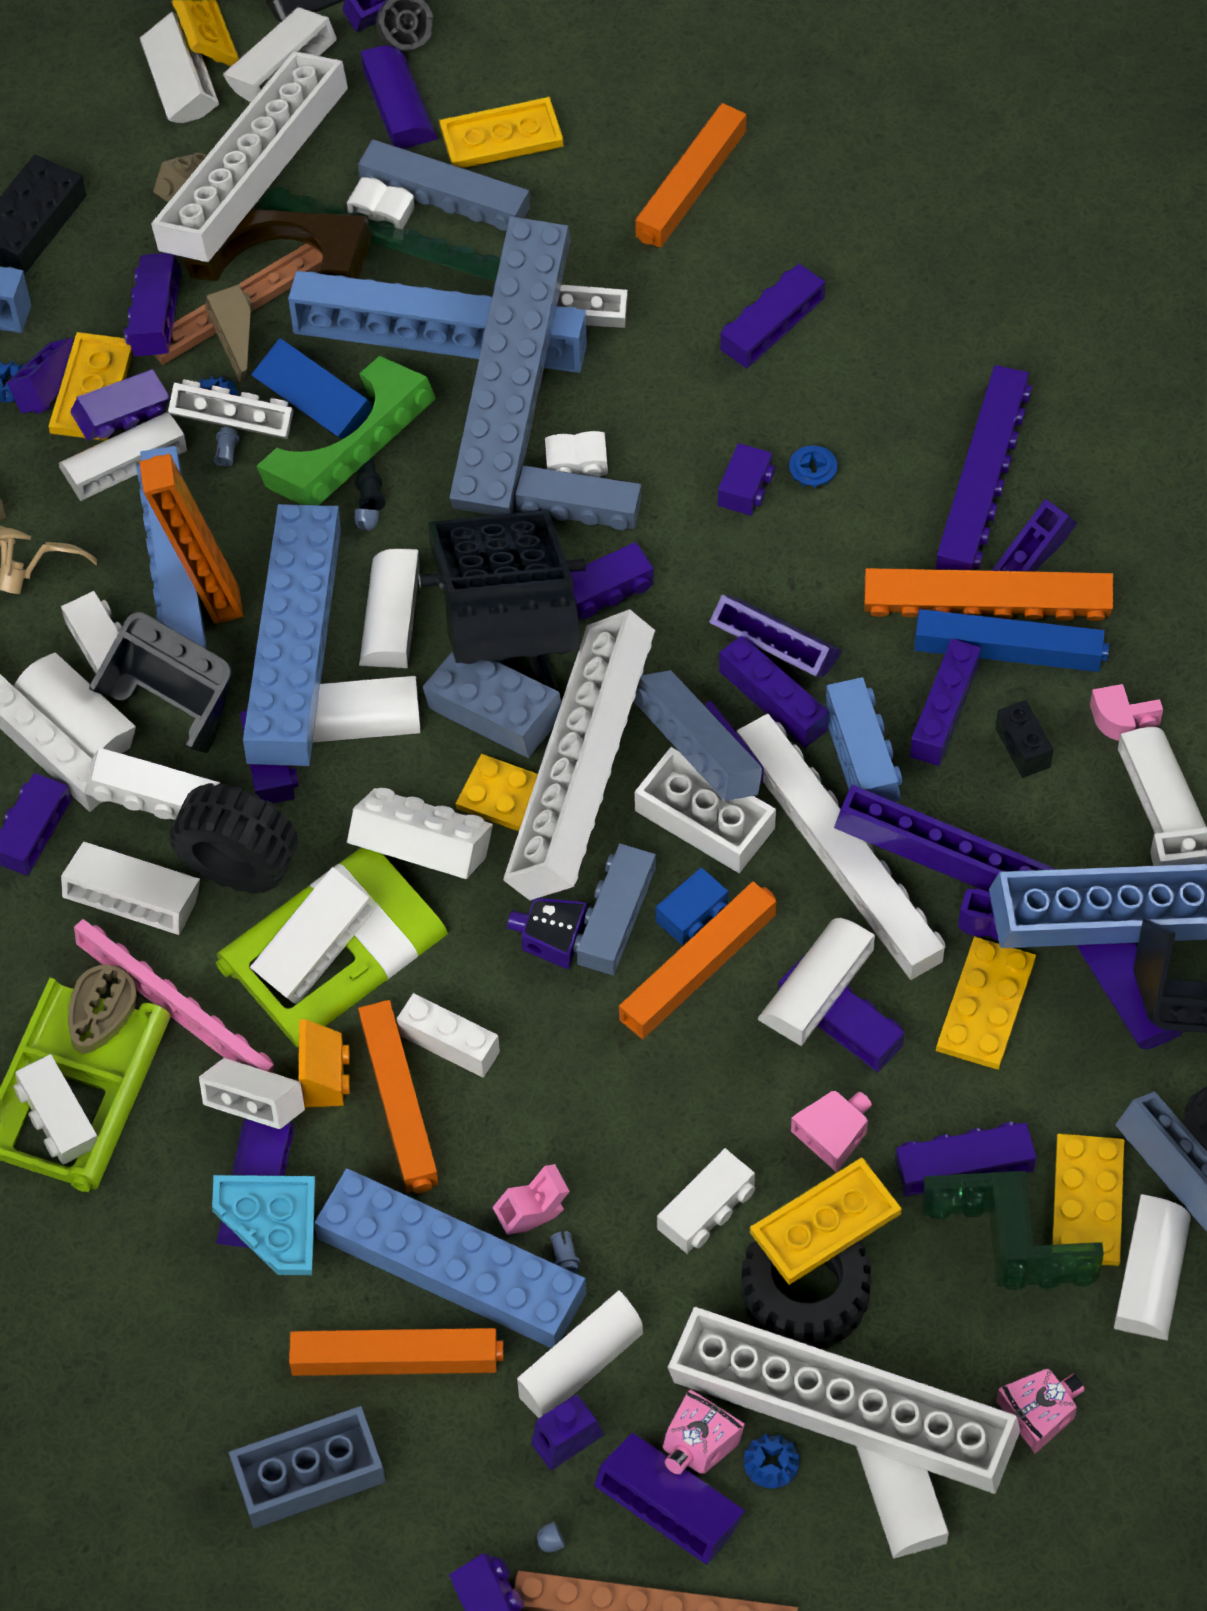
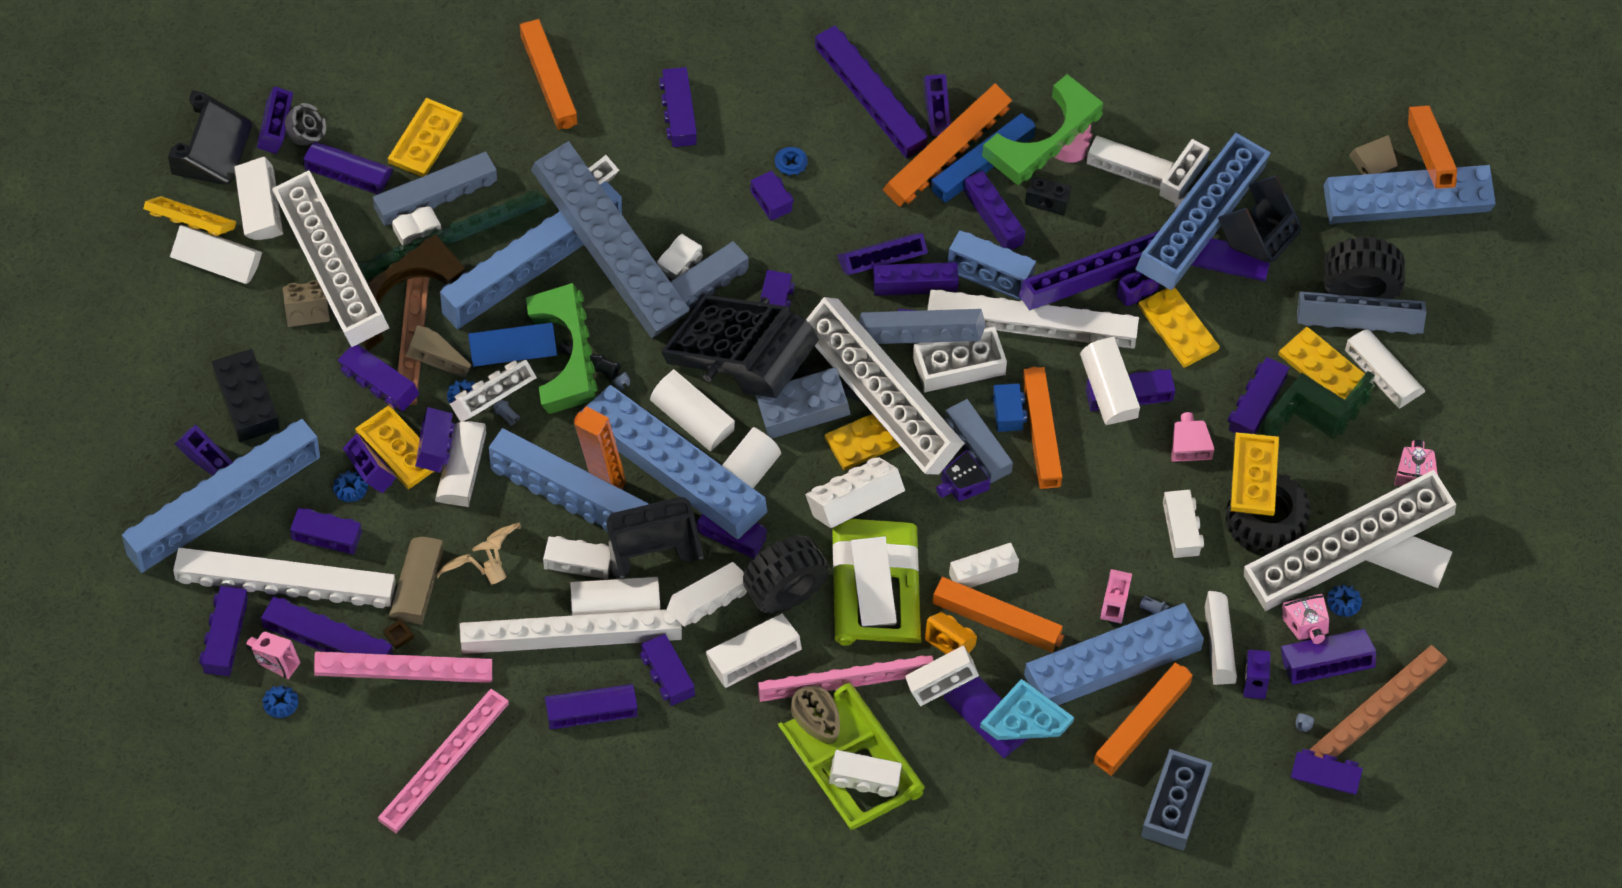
camera: 55 degrees left, 0 degrees up
none -> bright green arch [982,74,1103,185]

